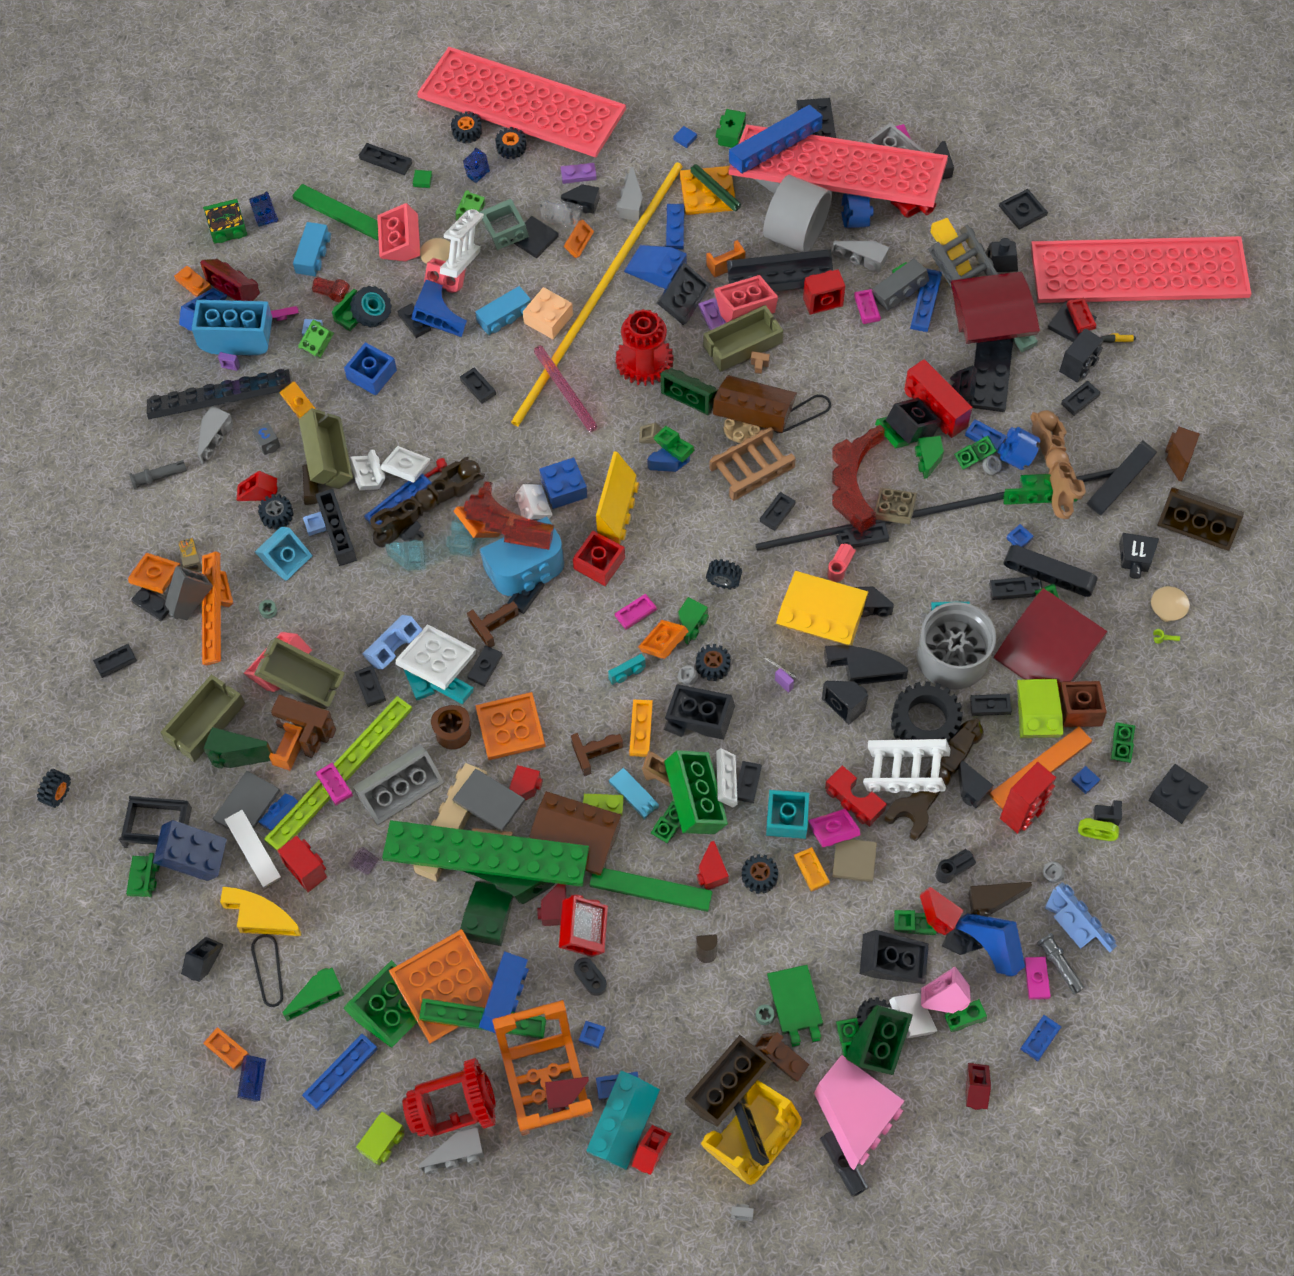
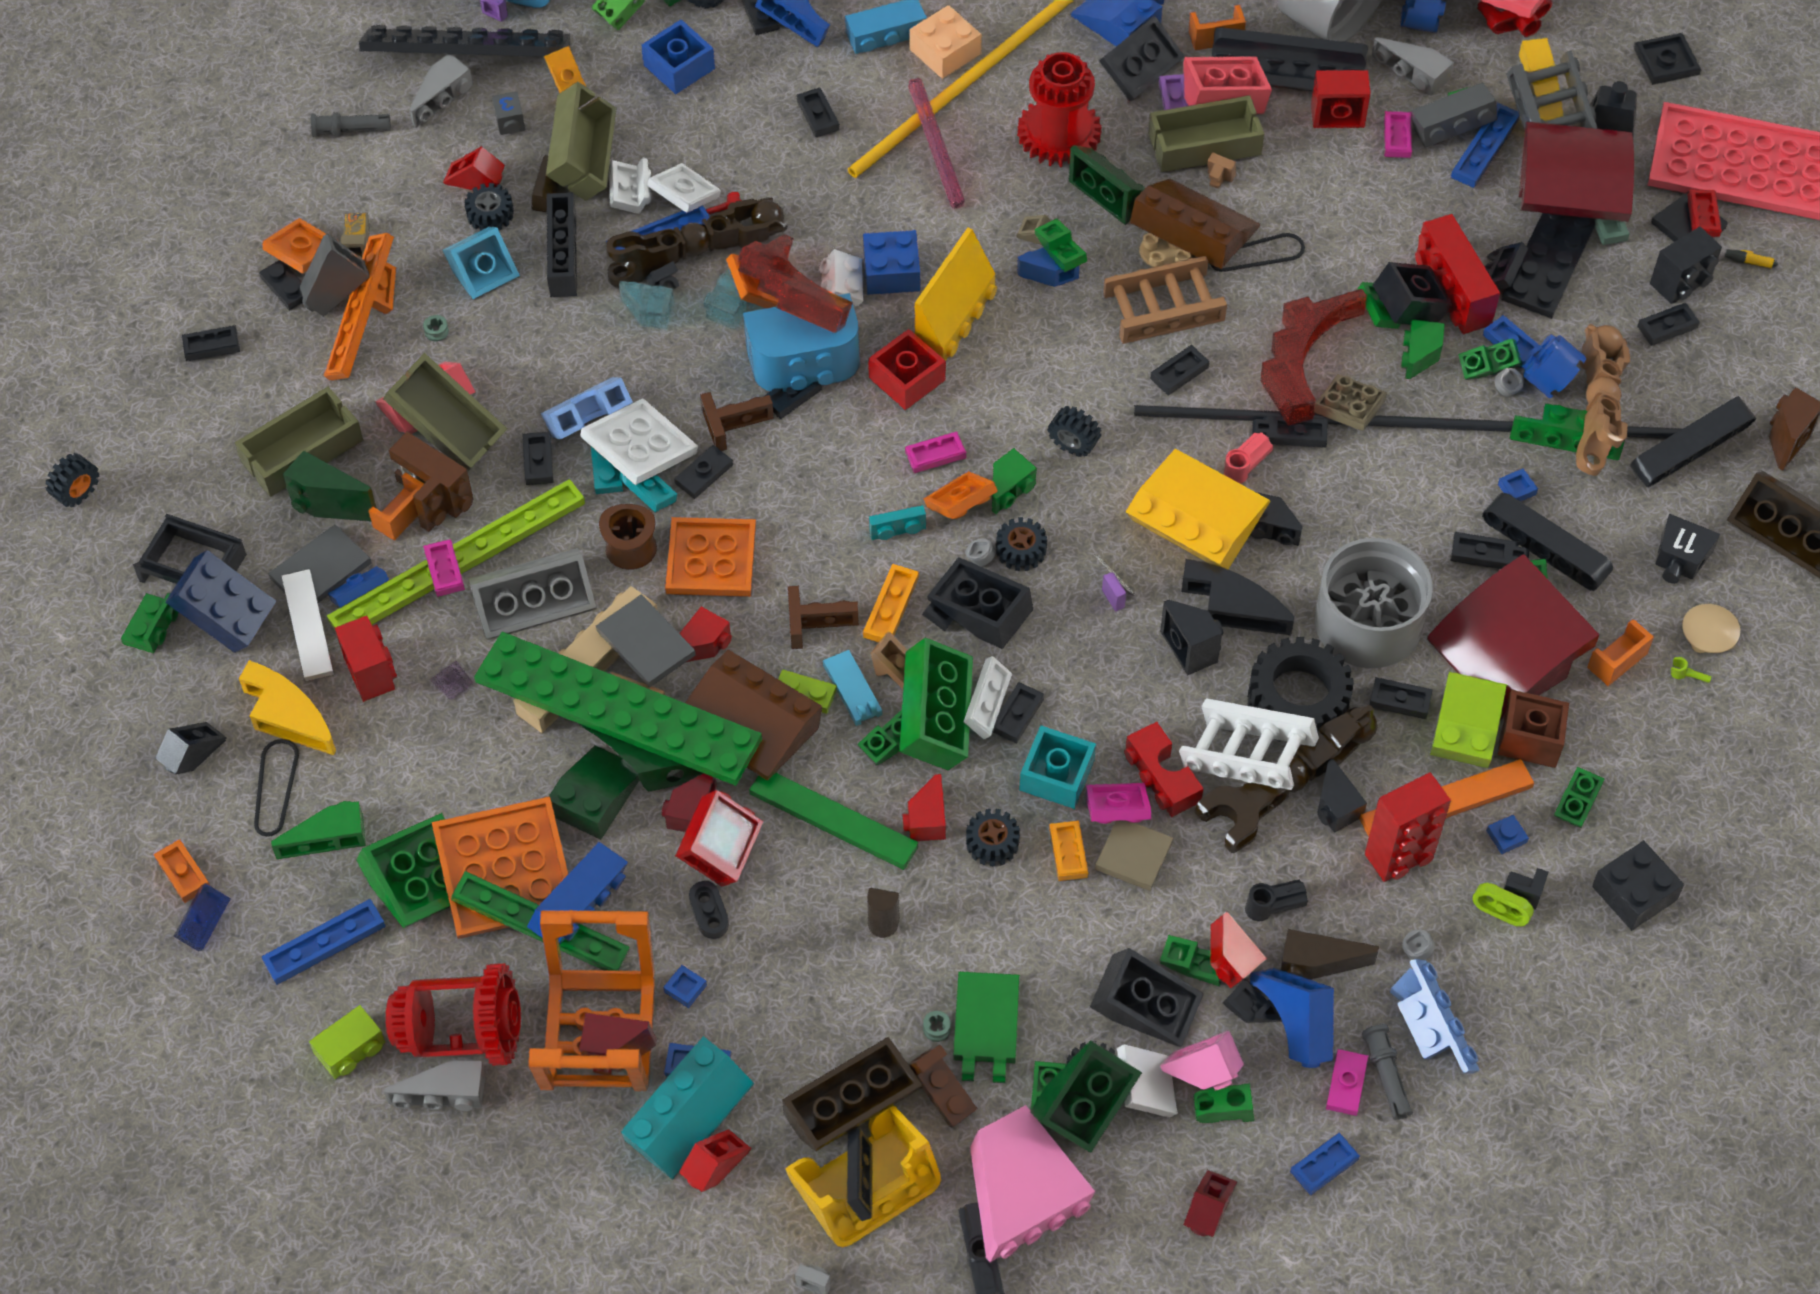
camera: 15 degrees right, 5 degrees down
light blue plate [303,512,327,536] -> none
none -> orange panel [1587,619,1654,686]

